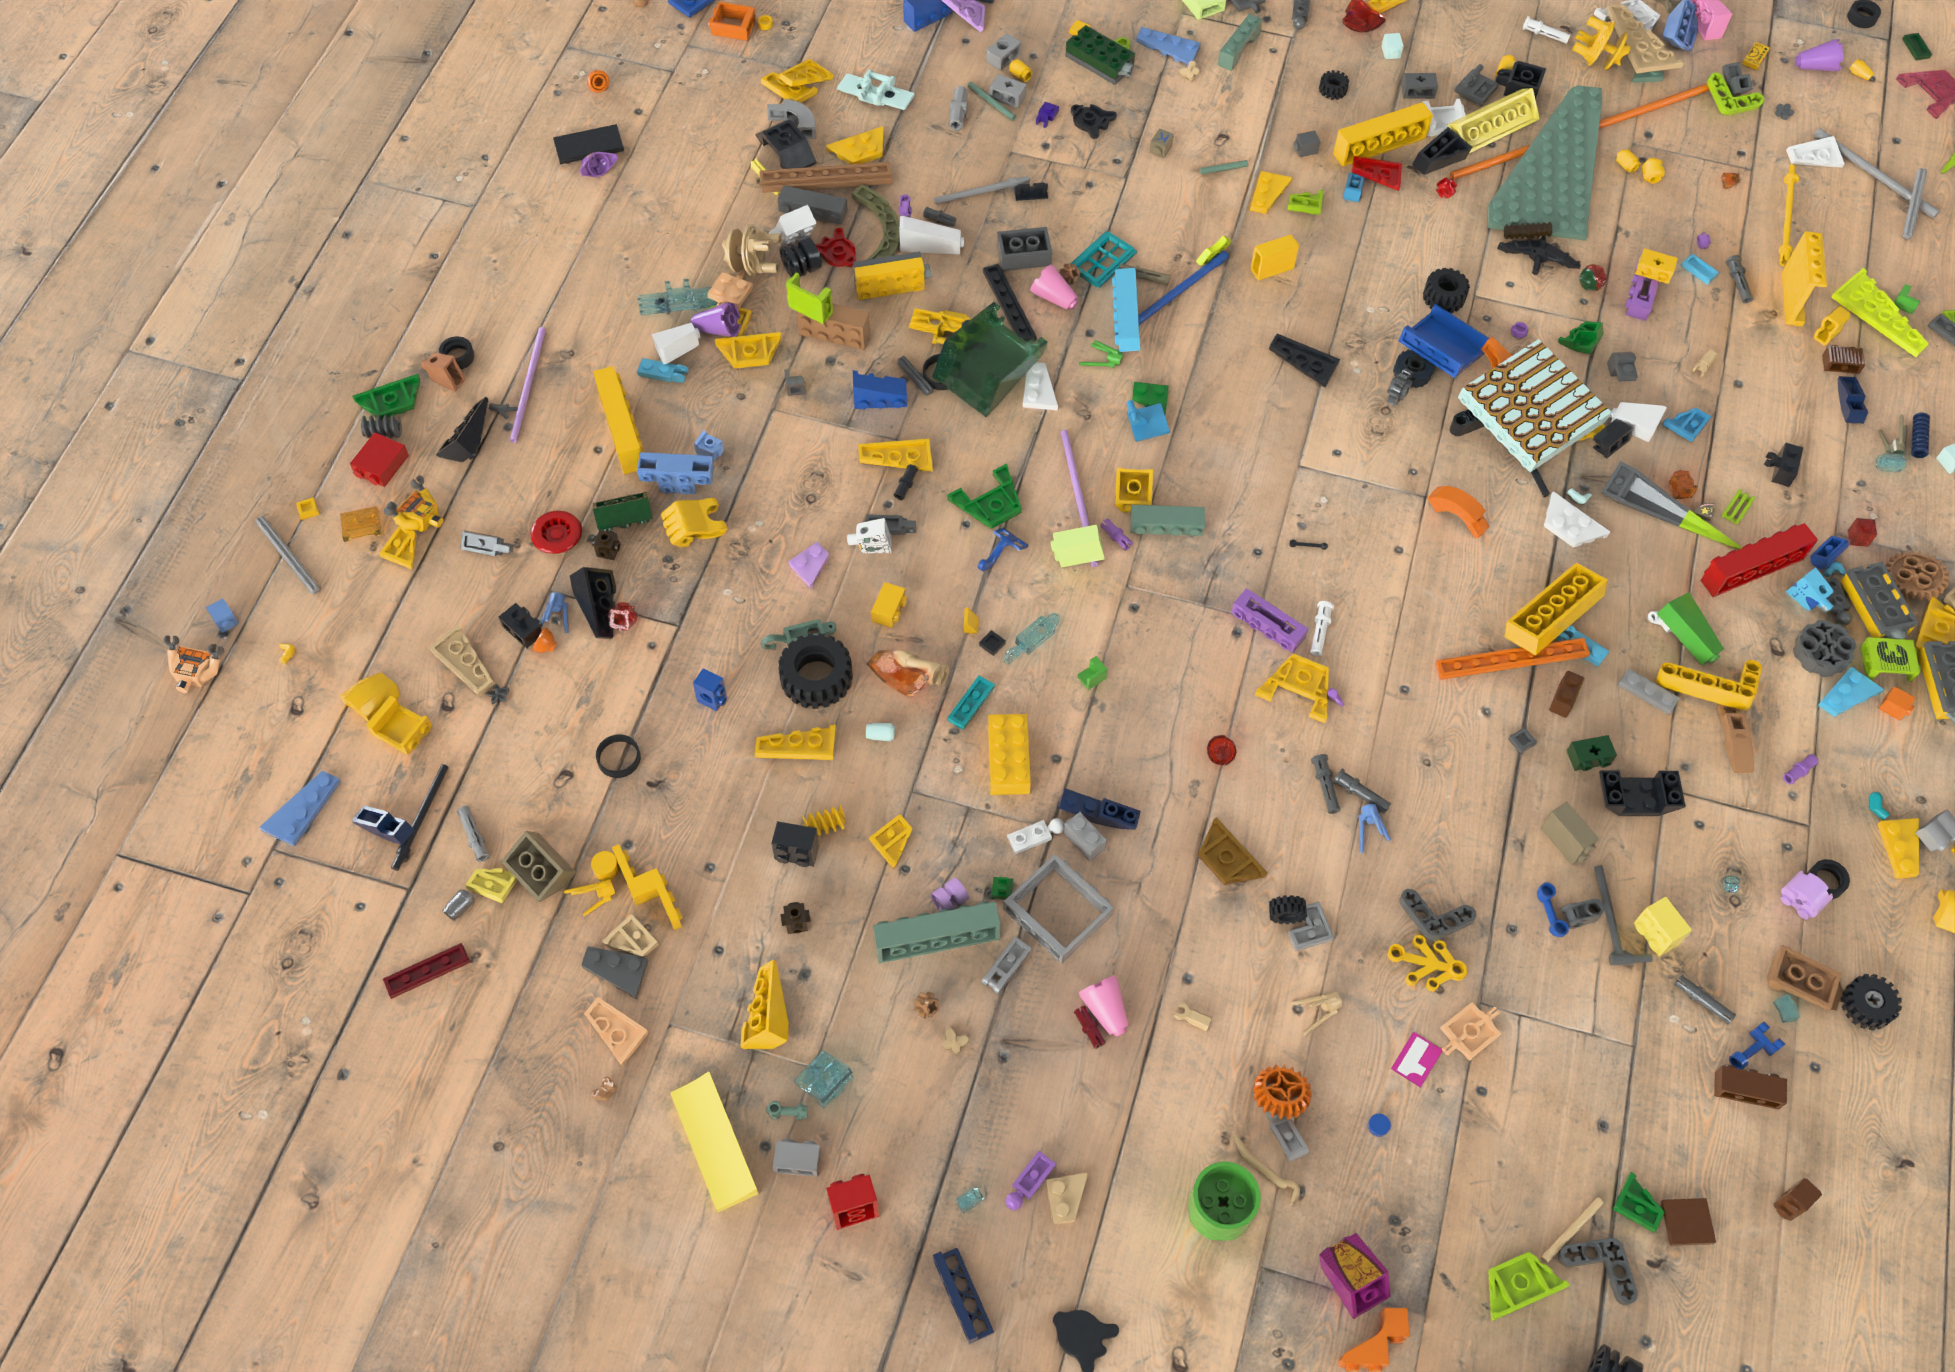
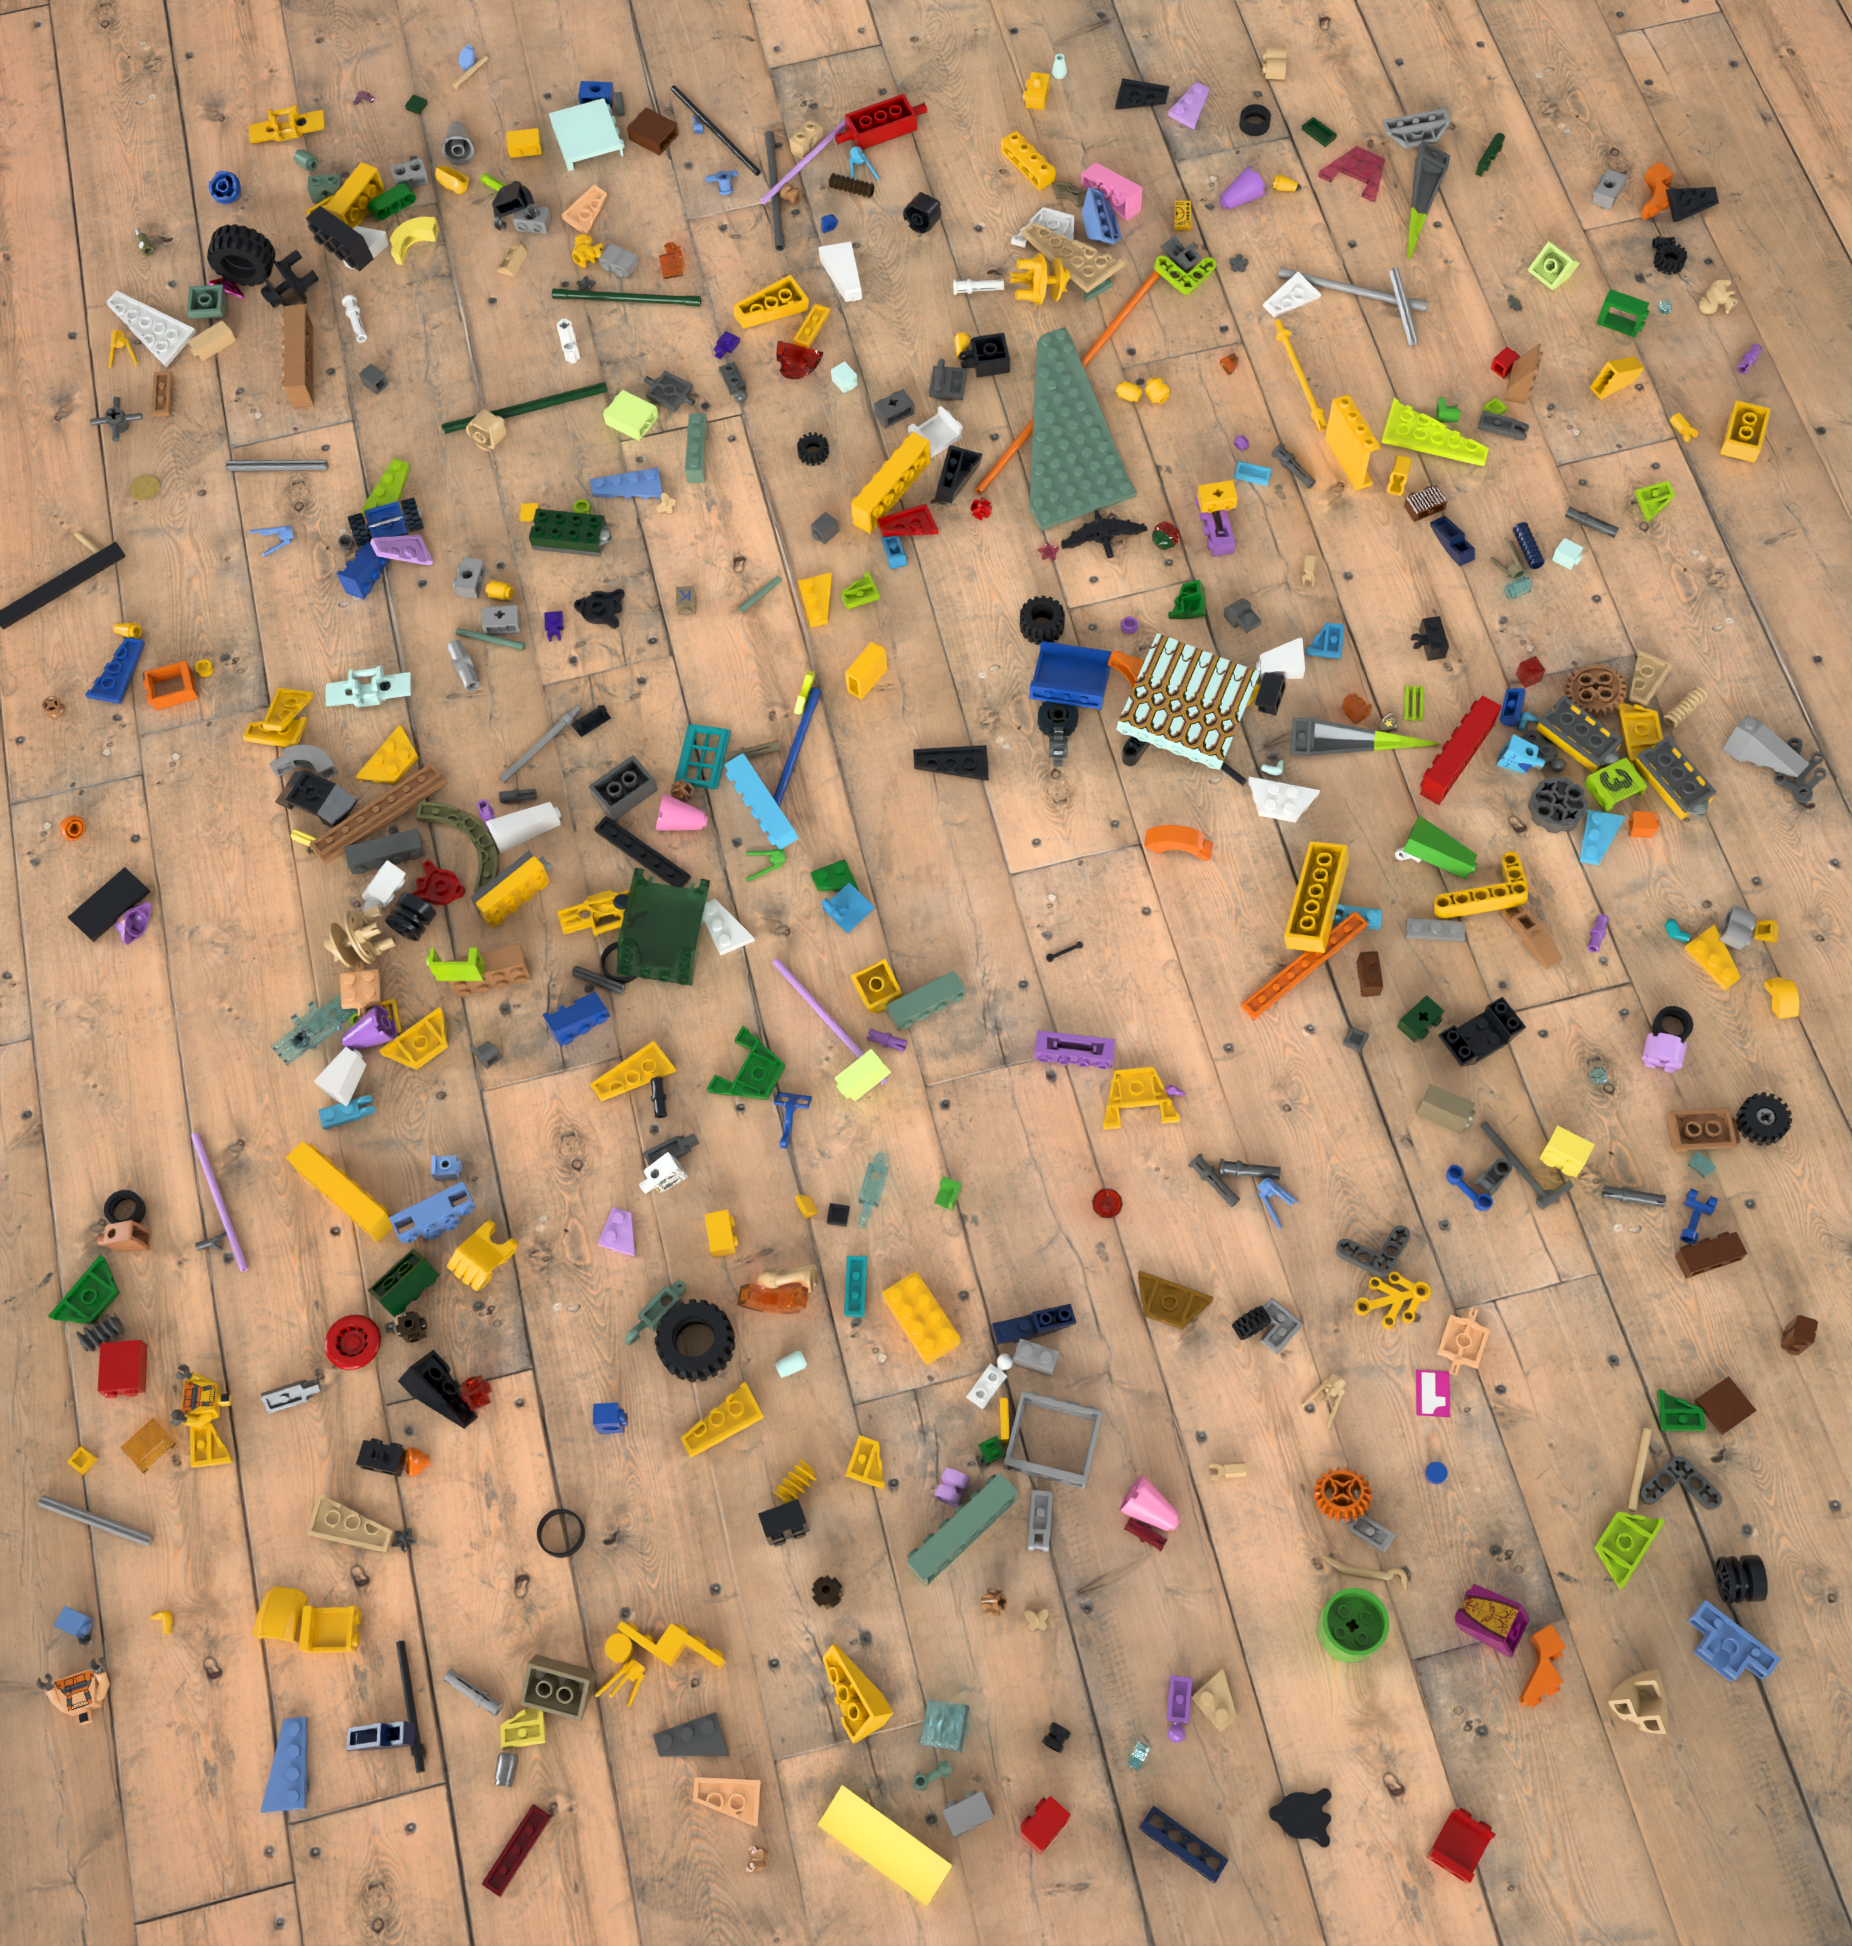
camera: 25 degrees left, 5 degrees up
black wedge [436,397,488,462] -> none
medium blue plant [540,592,568,633] -> none
tan wing [602,914,659,957] -> none
white pin [1310,601,1334,656] -> none
light yellow arch [1447,88,1540,153] -> none
dark brown piece [1504,222,1552,240] -> none
none -> yellow tile [1000,1398,1010,1444]
none -> clear pink plant [1037,542,1059,560]
none -> black wheel [1042,1722,1071,1753]

